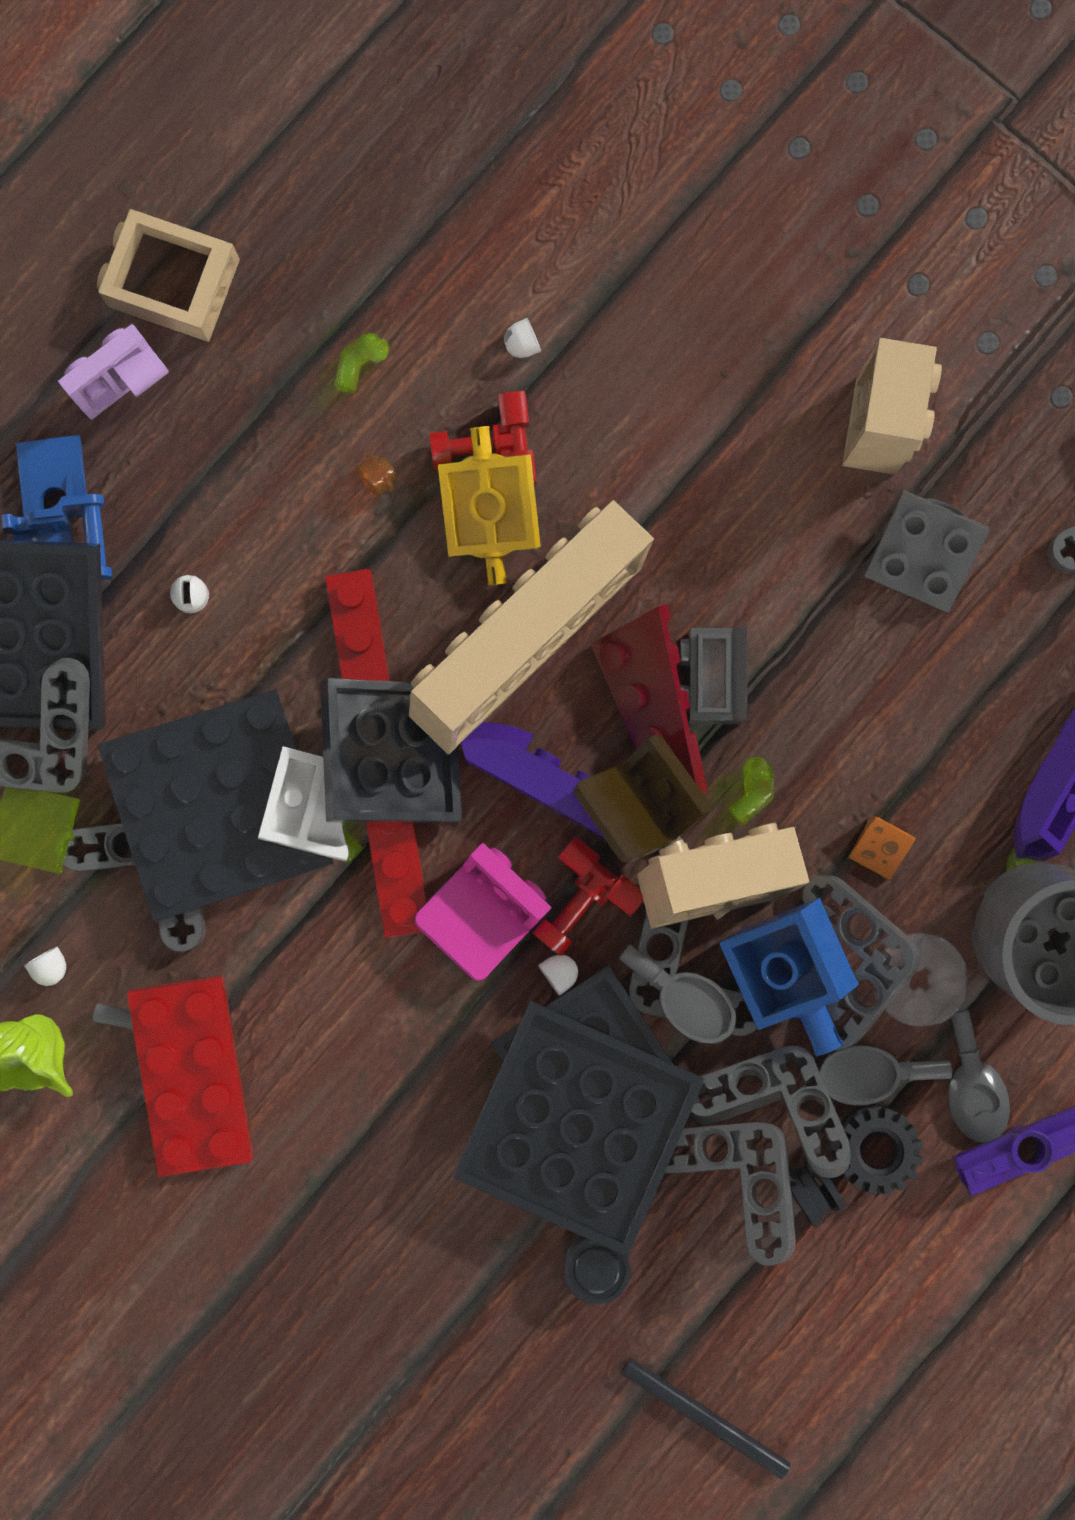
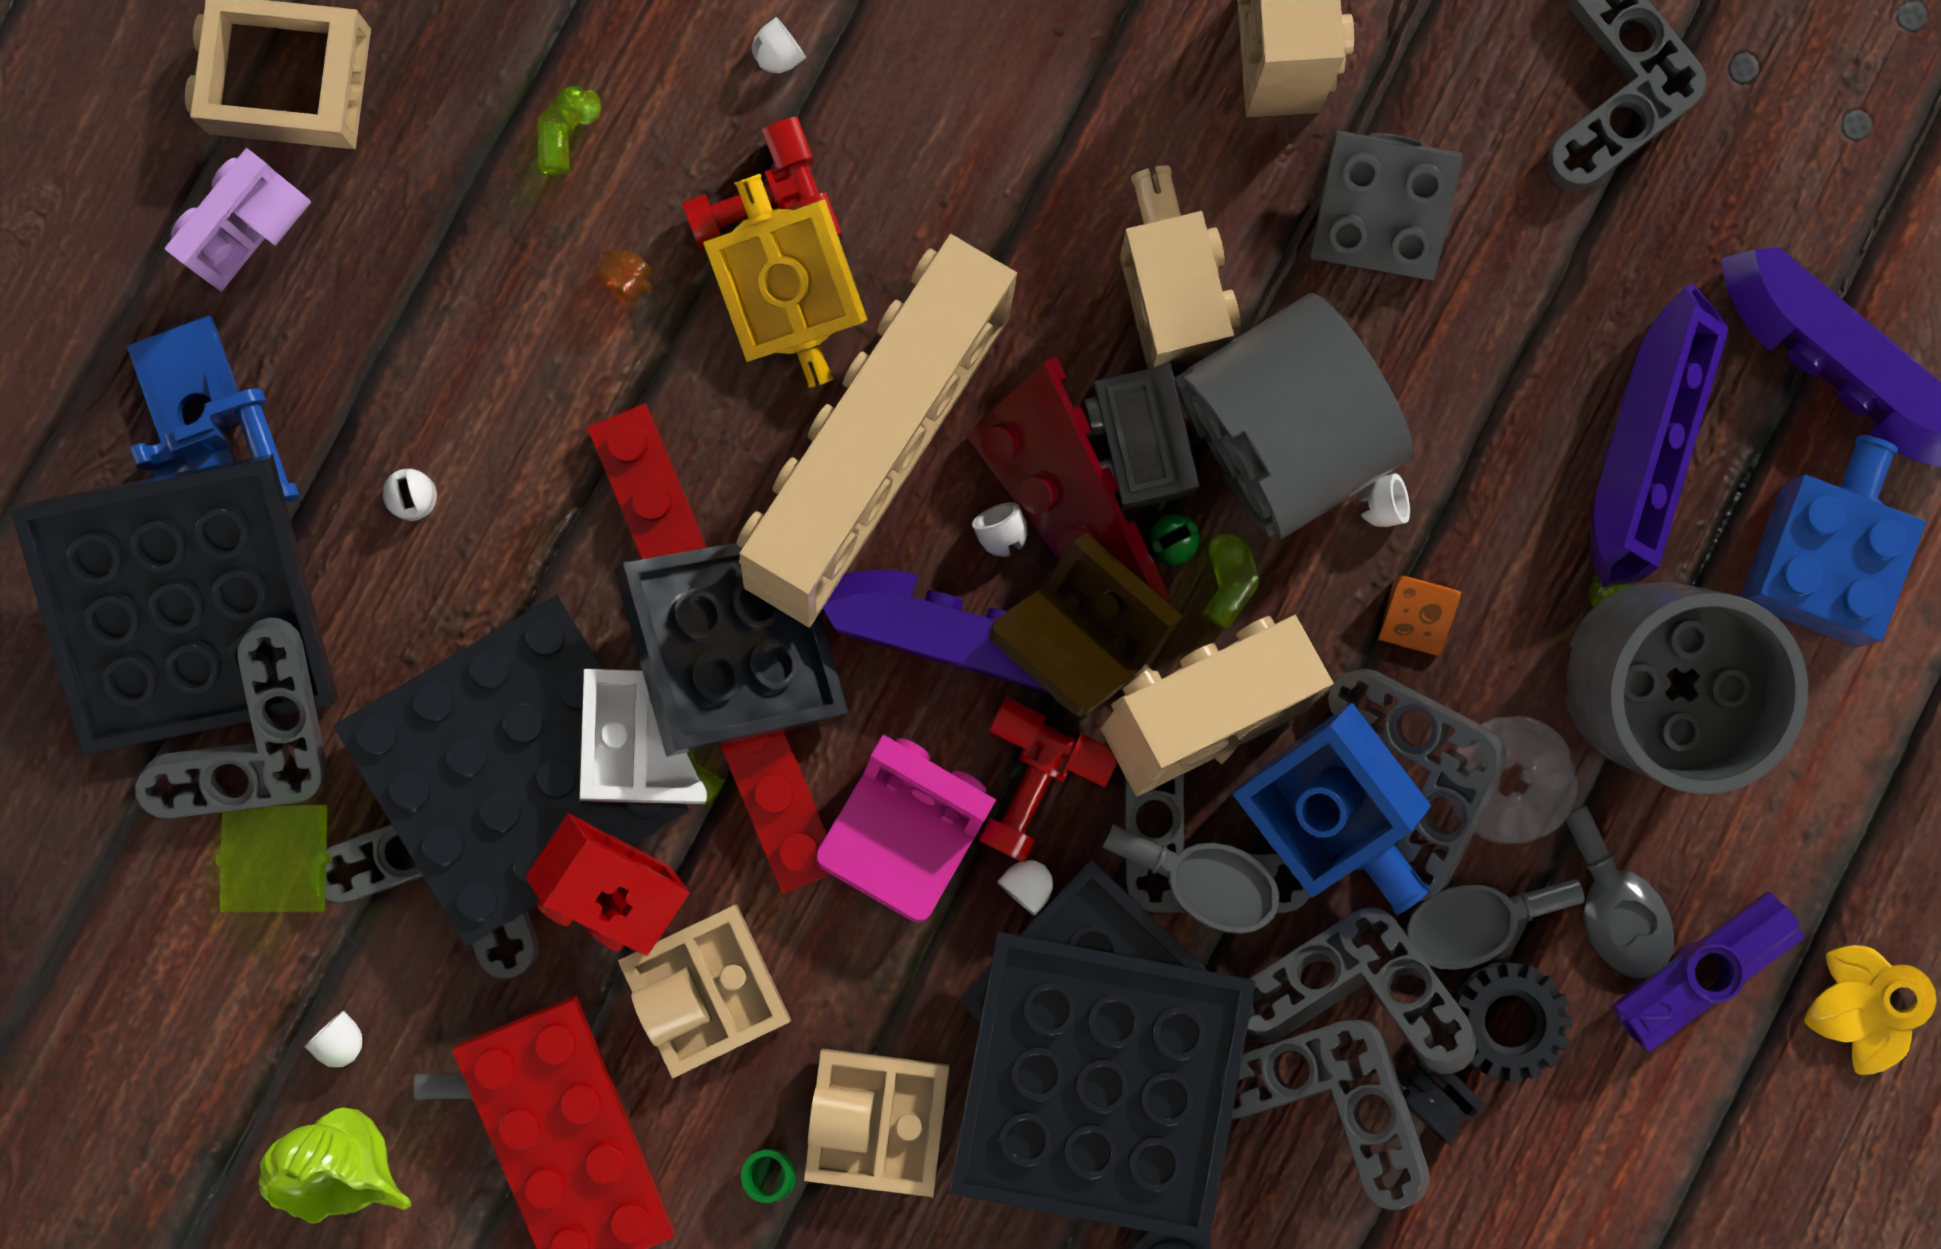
camera: 10 degrees left, 0 degrees up
none -> red brick [525,813,690,956]
none -> tan plate [618,904,791,1079]
none -> green hinge [741,1149,797,1203]
none -> tan plate [804,1049,950,1197]
none -> white hinge [972,502,1028,557]
none -> tan brick [1120,165,1241,372]
none -> green hinge [1148,513,1200,566]
none -> dark grey brick [1175,293,1414,540]
none -> white hinge [1358,473,1410,527]

